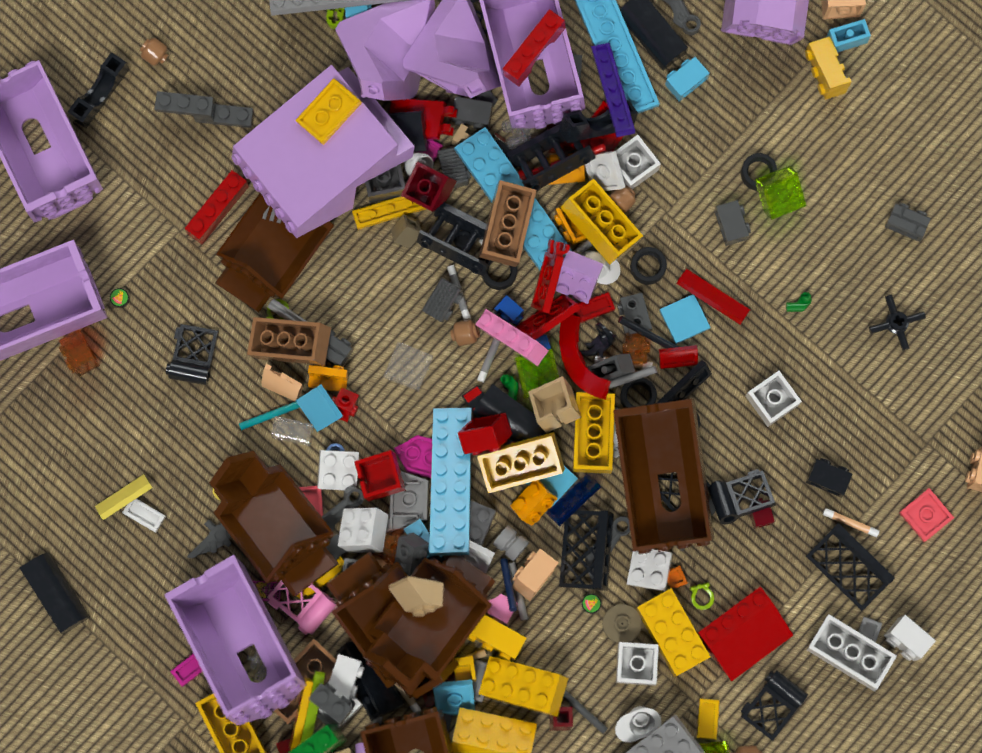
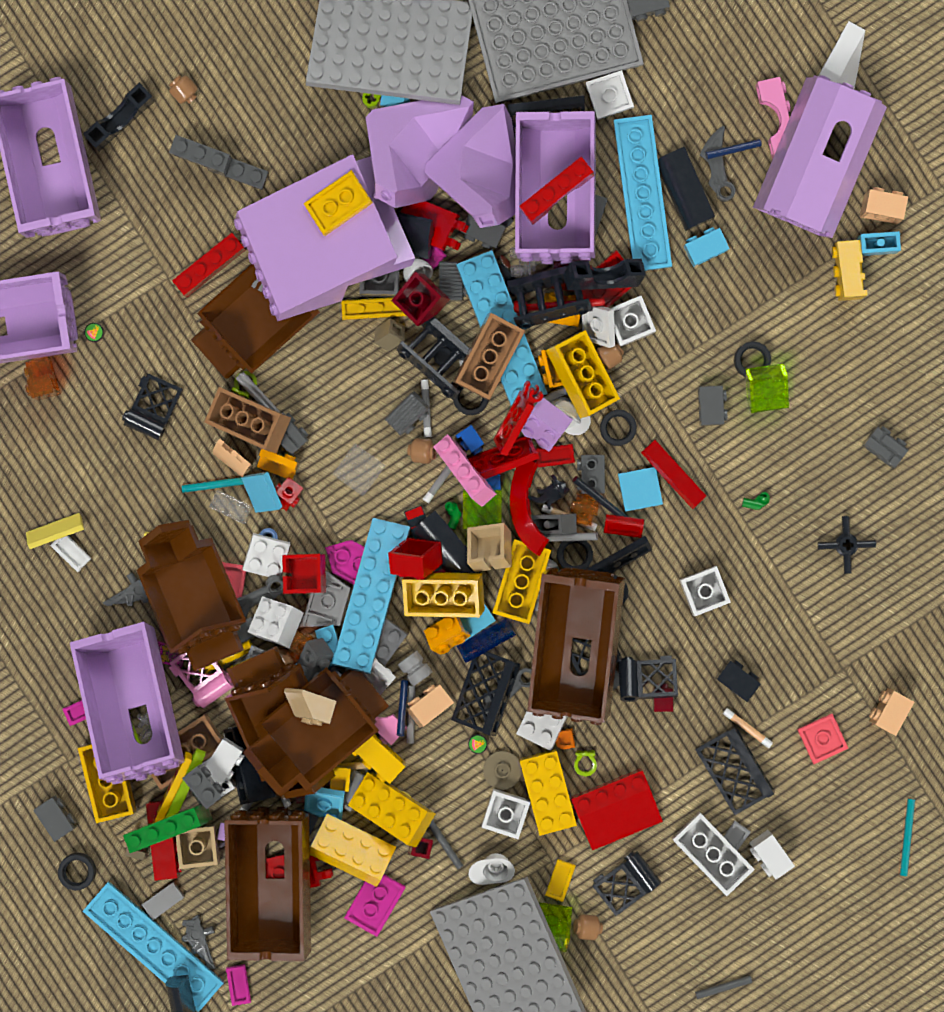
camera: 15 degrees right, 10 degrees up
tan tile [451,123,471,146] -> none
dark purple tile [591,43,635,137] -> none

